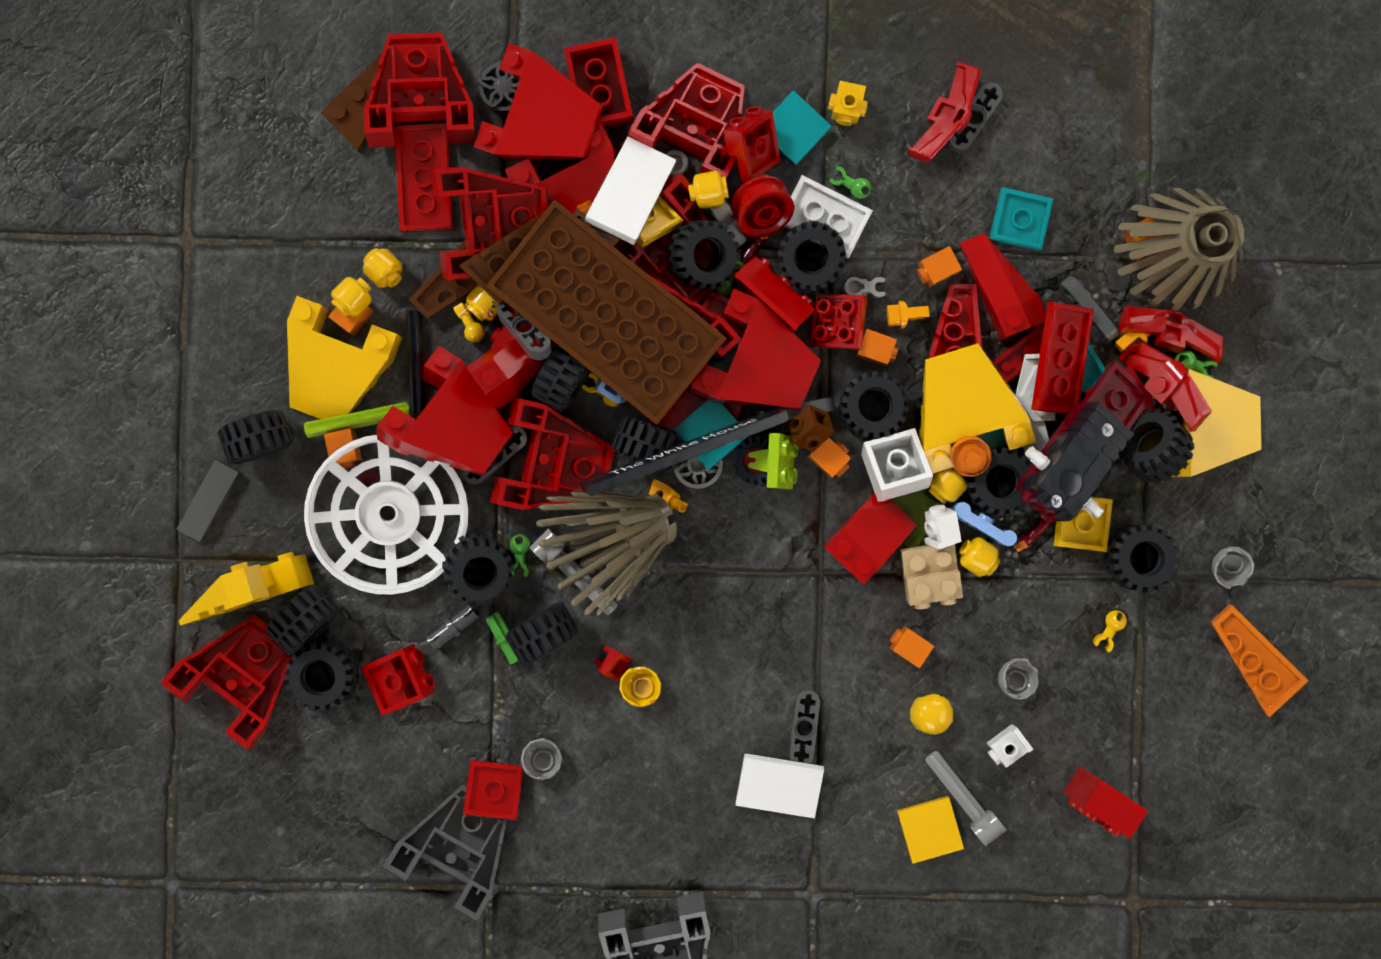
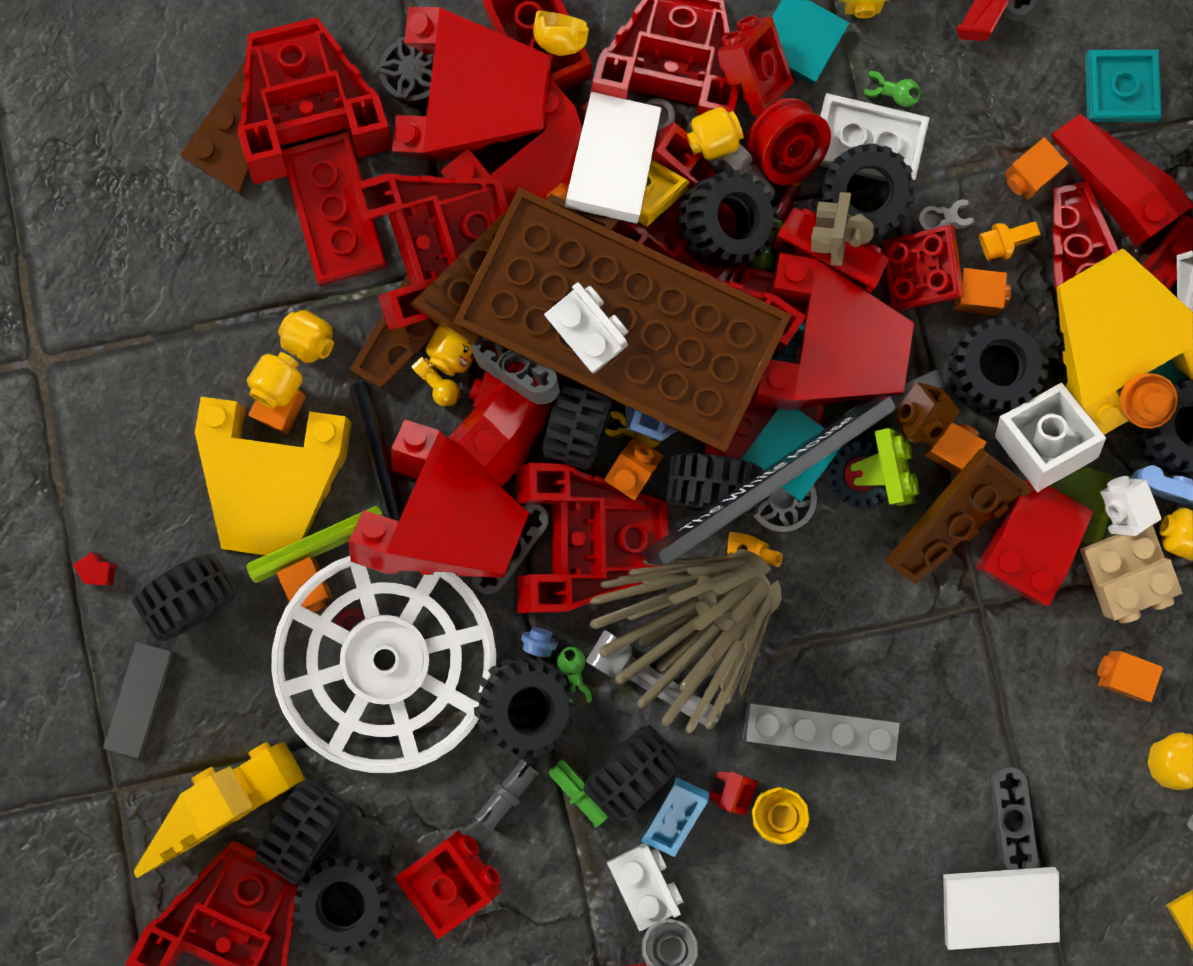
camera: 10 degrees left, 5 degrees down
yellow head [928,467,968,504] -> none
none -> red piece [73,552,116,586]
none -> medium blue plate [521,627,558,657]
none -> yellow hair [533,11,589,56]
none -> white bracket [544,282,628,374]
none -> orange brick [604,436,664,500]
none -> white bracket [607,843,683,931]
none -> dark azure tile [641,777,709,857]
none -> light grey brick [742,703,900,761]
none -> dark tan hips [811,192,874,266]
none -> reddish brown wing [885,448,1034,584]

